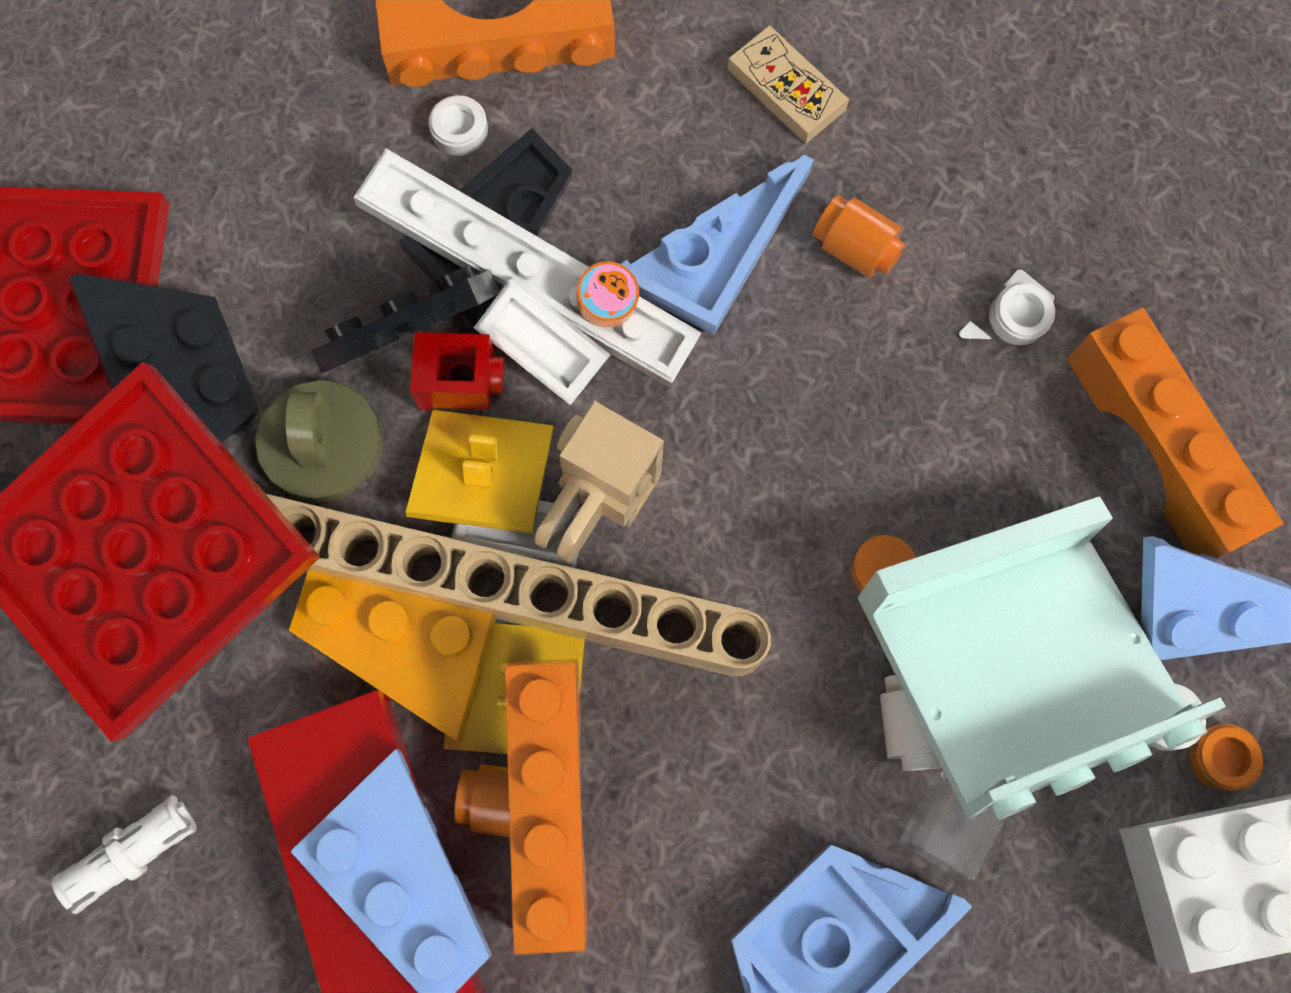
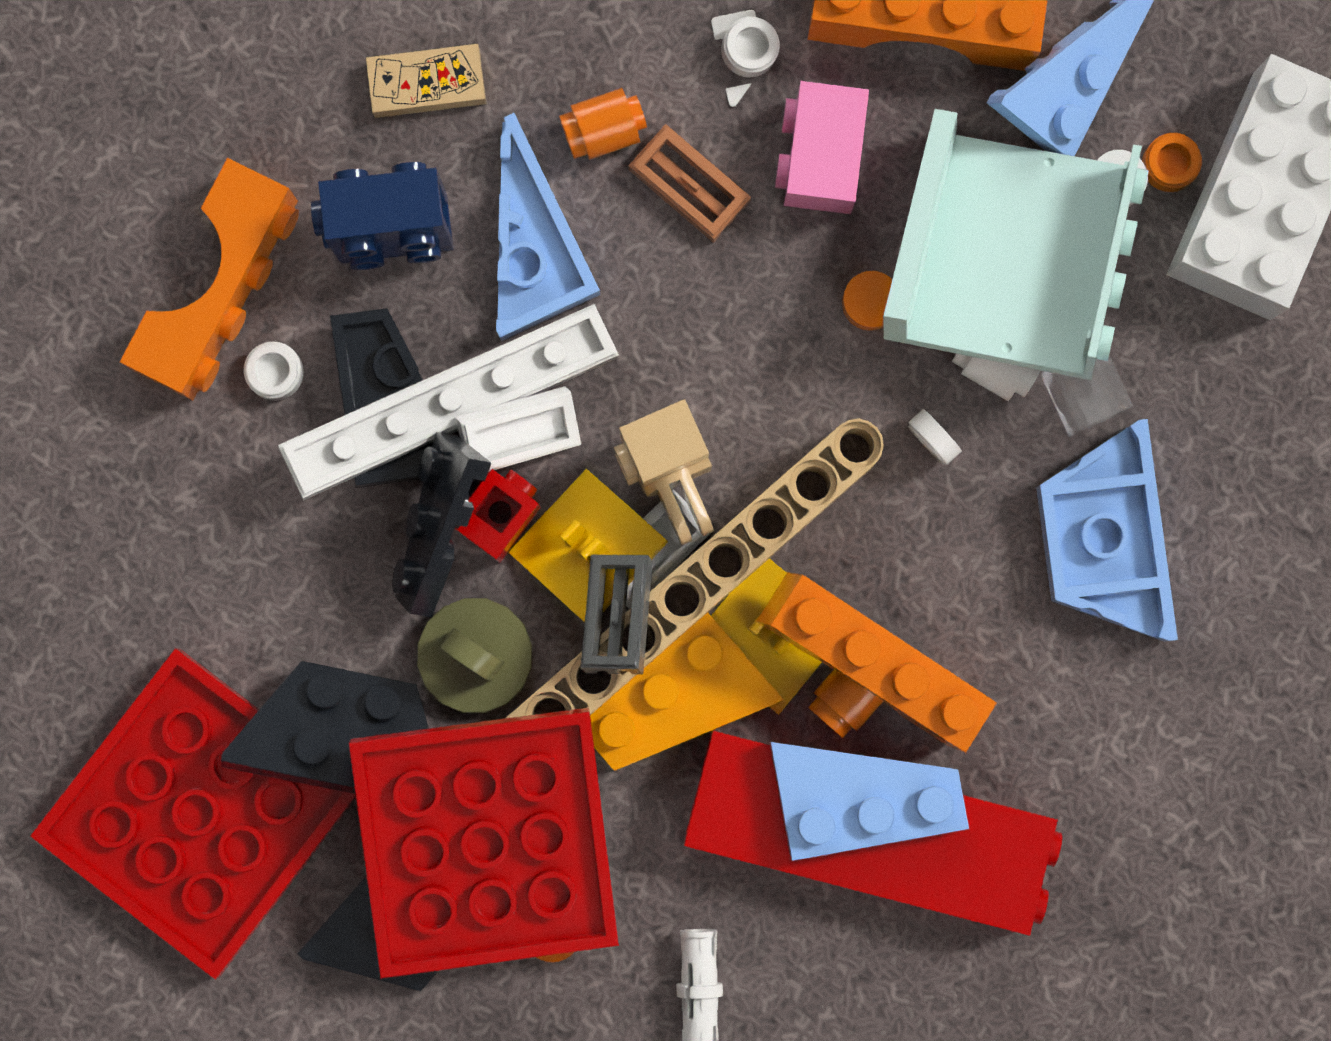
camera: 55 degrees left, 10 degrees up
tile [576,261,639,327] -> none
none -> dark blue brick [311,162,454,270]
none -> dark grey tile [581,555,653,675]
none -> nougat tile [628,124,751,243]
none -> bright pink brick [775,81,869,214]
none -> white tile [908,409,962,465]

